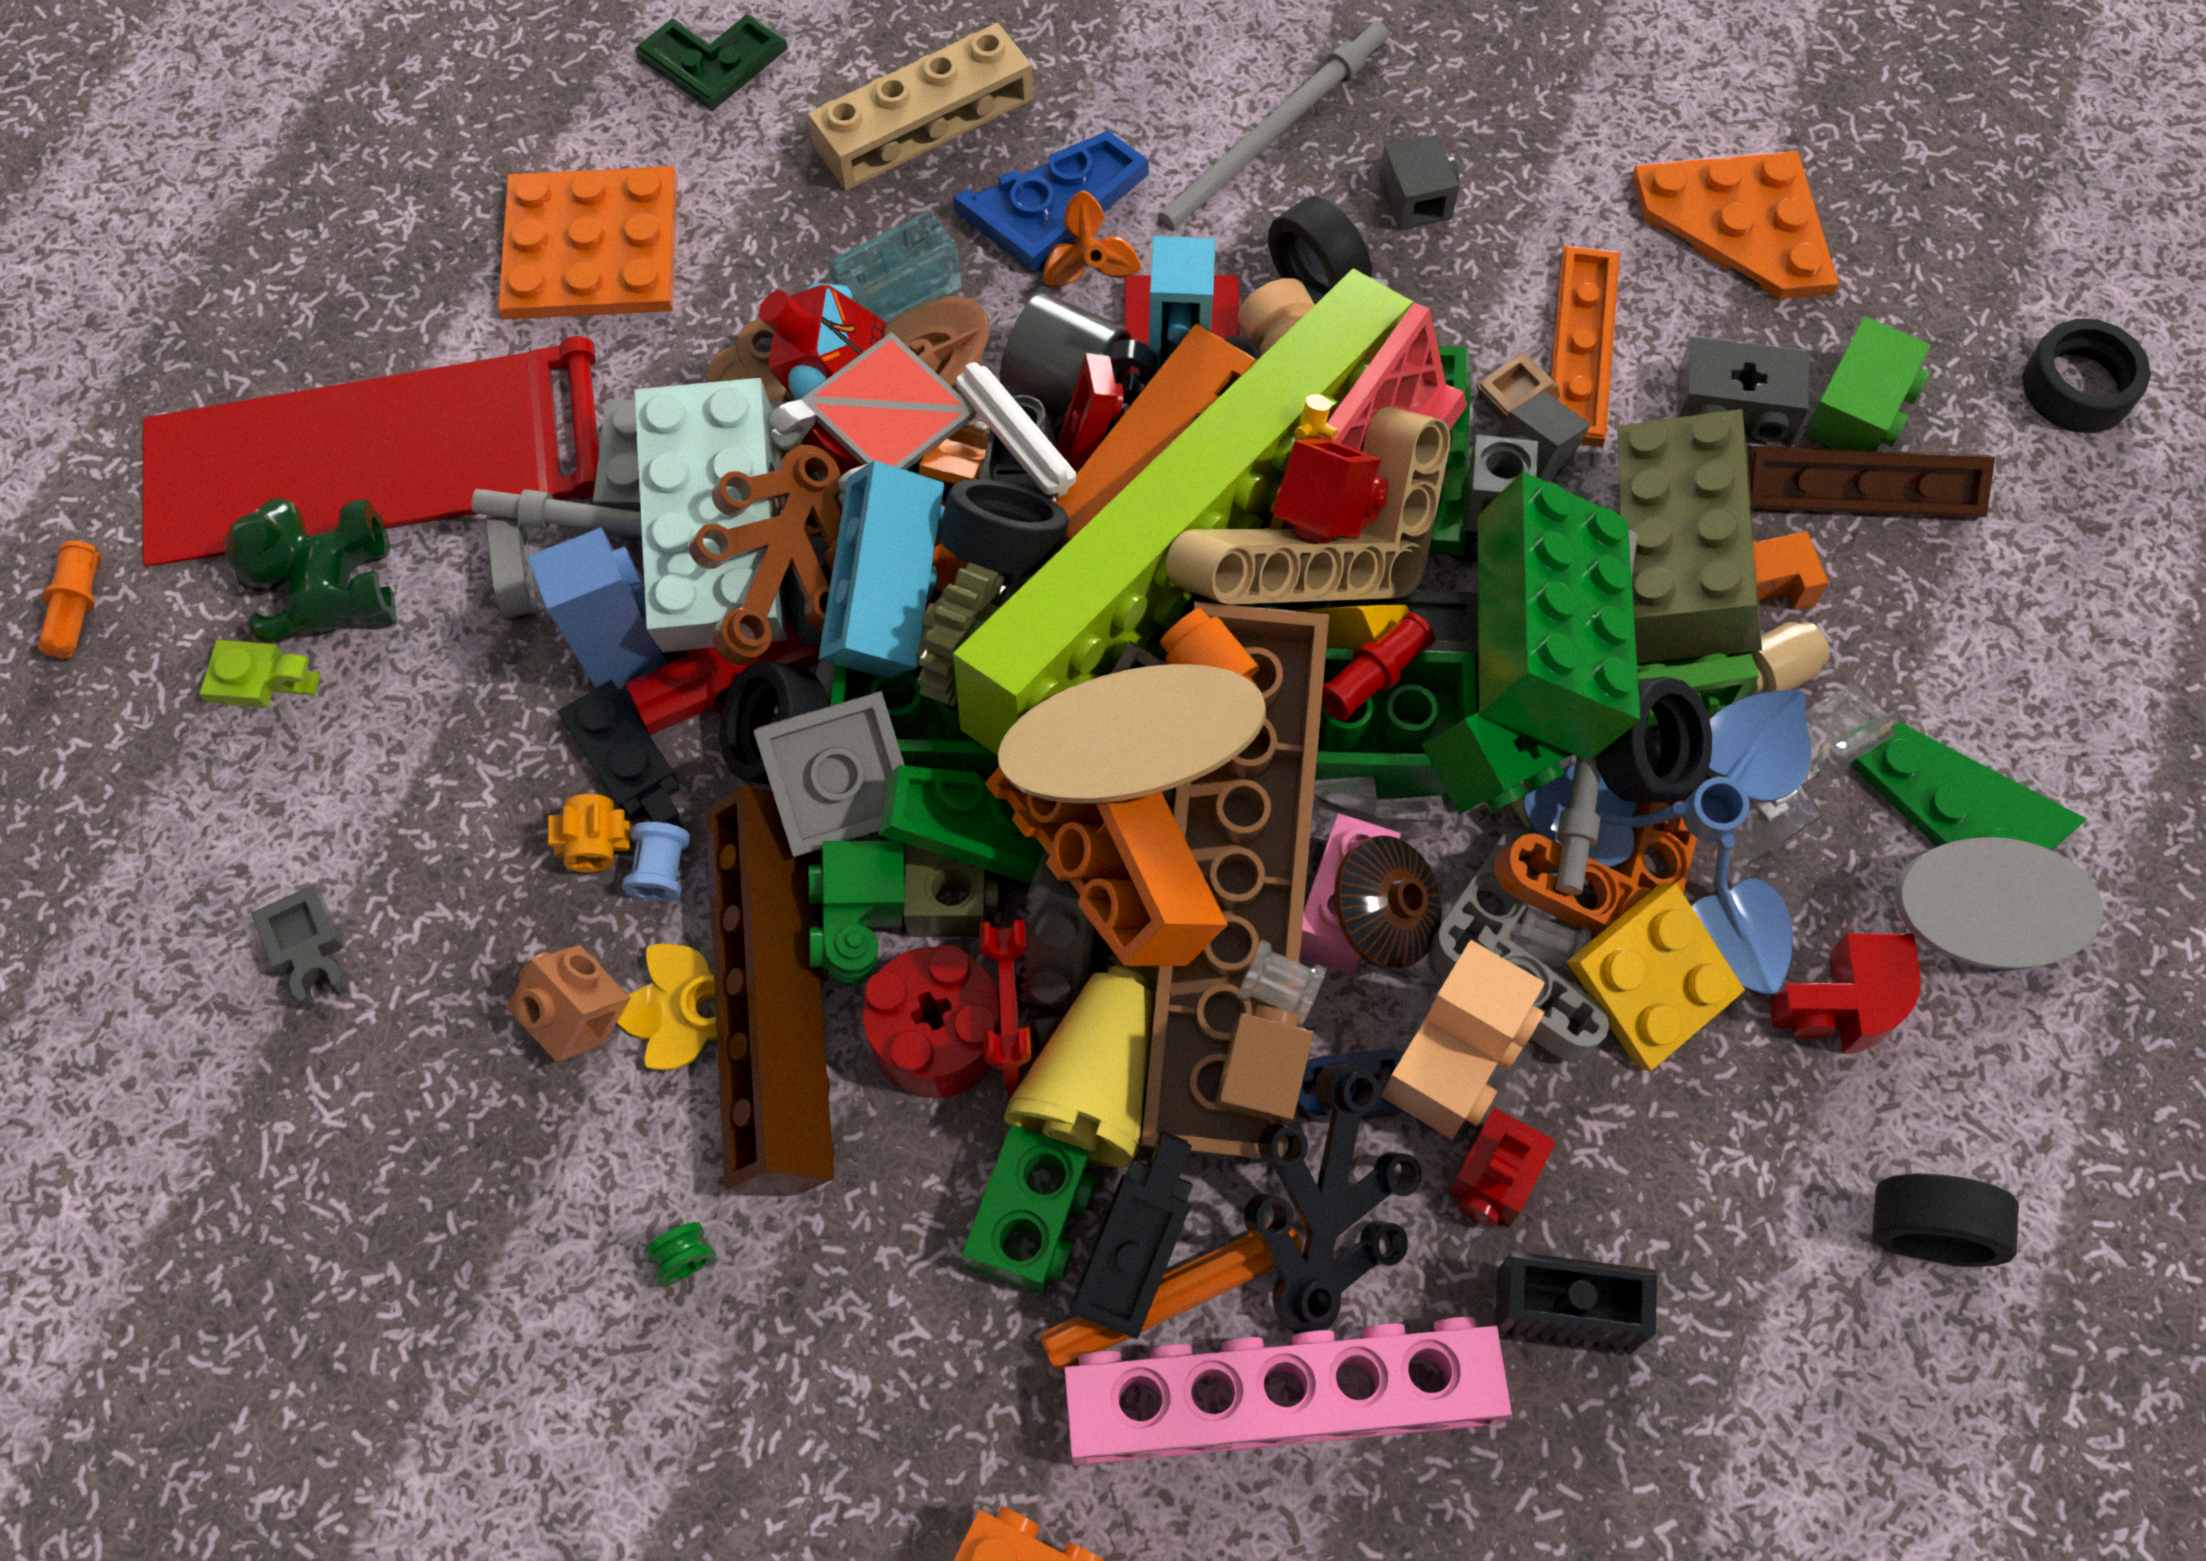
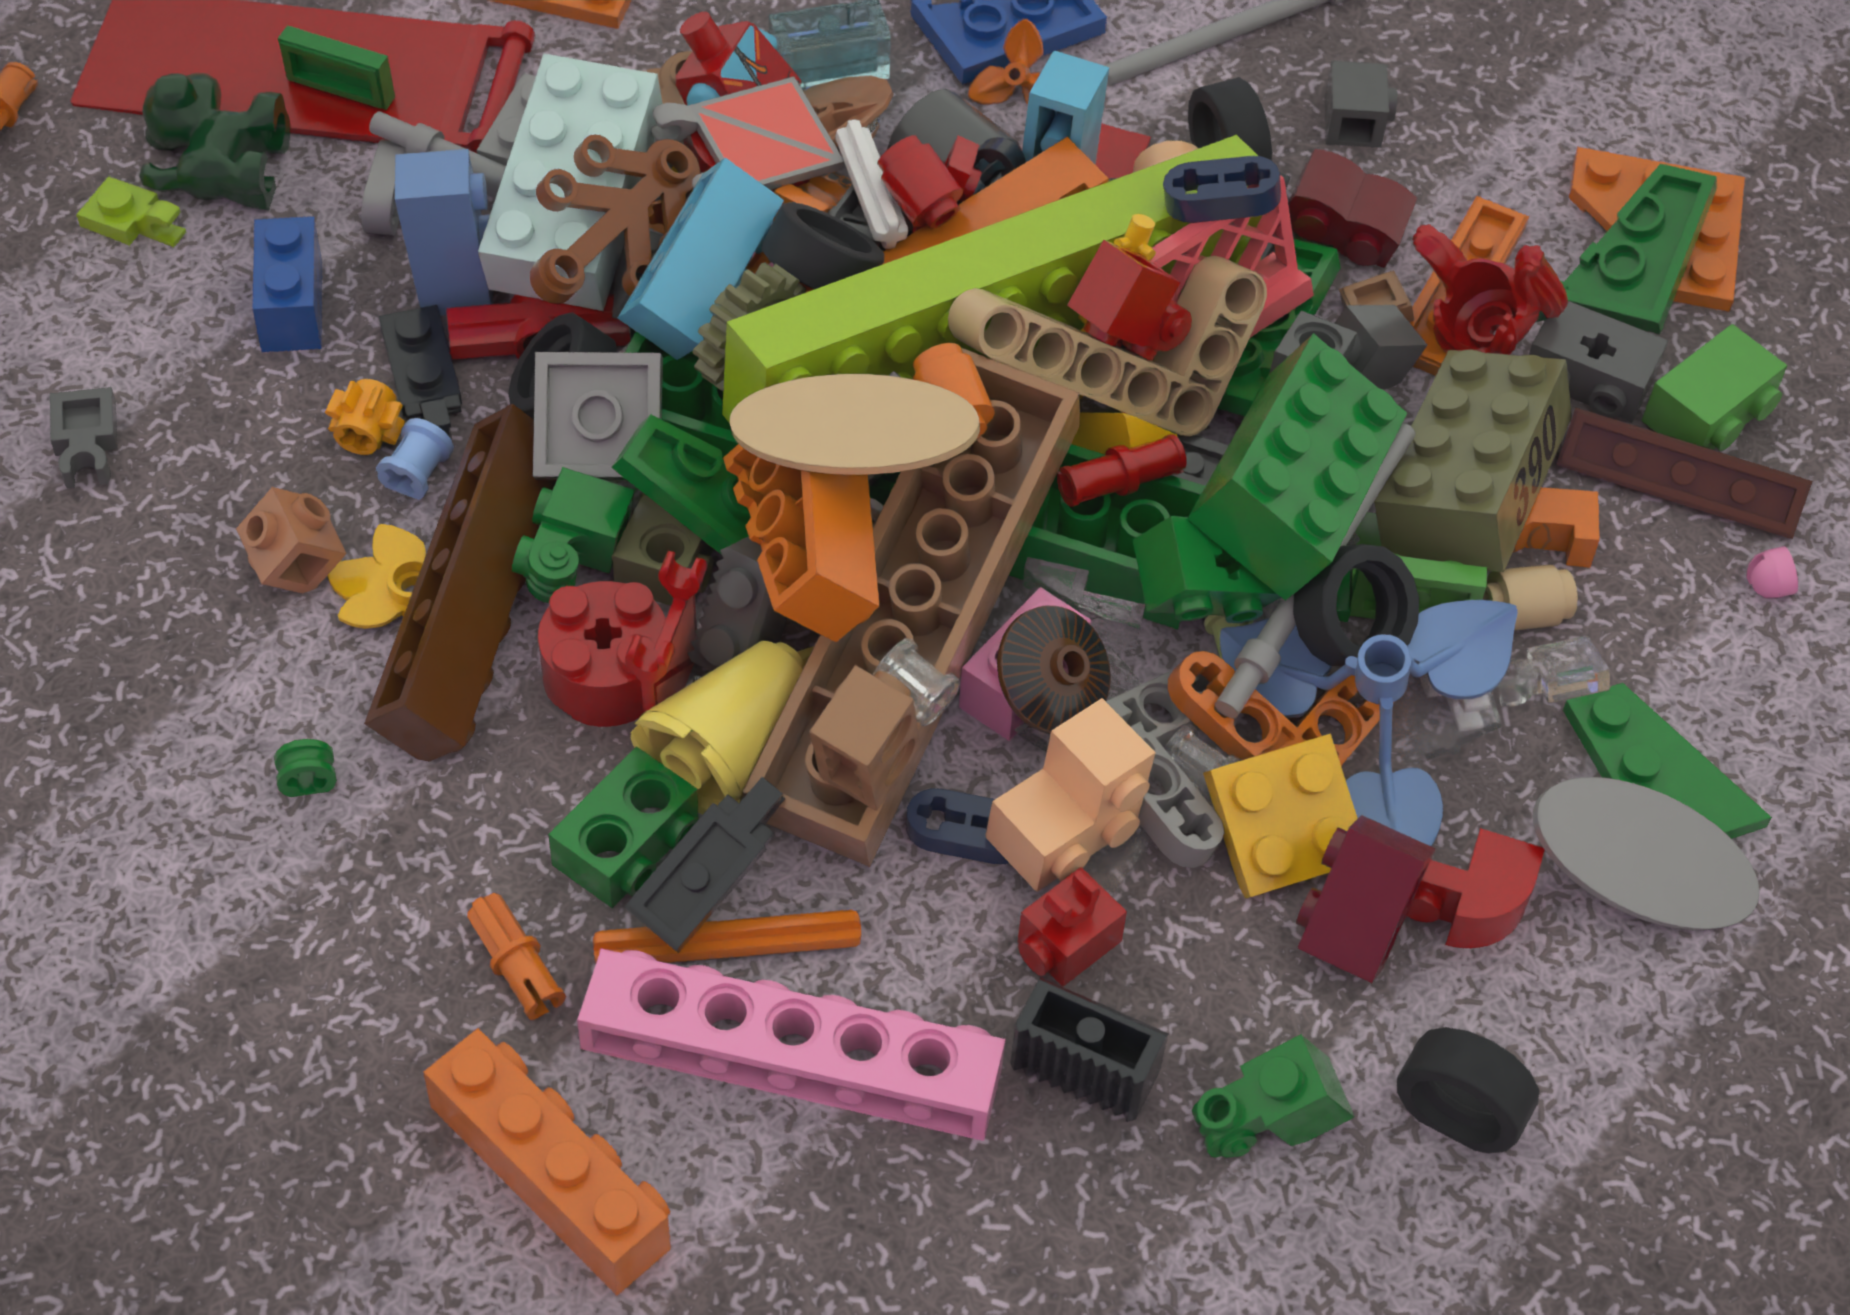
camera: 15 degrees right, 10 degrees down
black plant [1244,1061,1422,1334] -> none
none -> blue brick [252,216,322,352]
none -> green tile [278,25,395,110]
none -> orange axle [467,893,566,1020]
none -> red brick [877,135,963,229]
none -> dark blue beam [1163,156,1281,223]
none -> green brick [1191,1034,1355,1158]
none -> dark red brick [1288,149,1417,268]
none -> dark red brick [1296,815,1436,983]
none -> red hair [1413,224,1568,355]
none -> green wing [1561,163,1717,334]
none -> bright pink hinge [1746,546,1798,598]

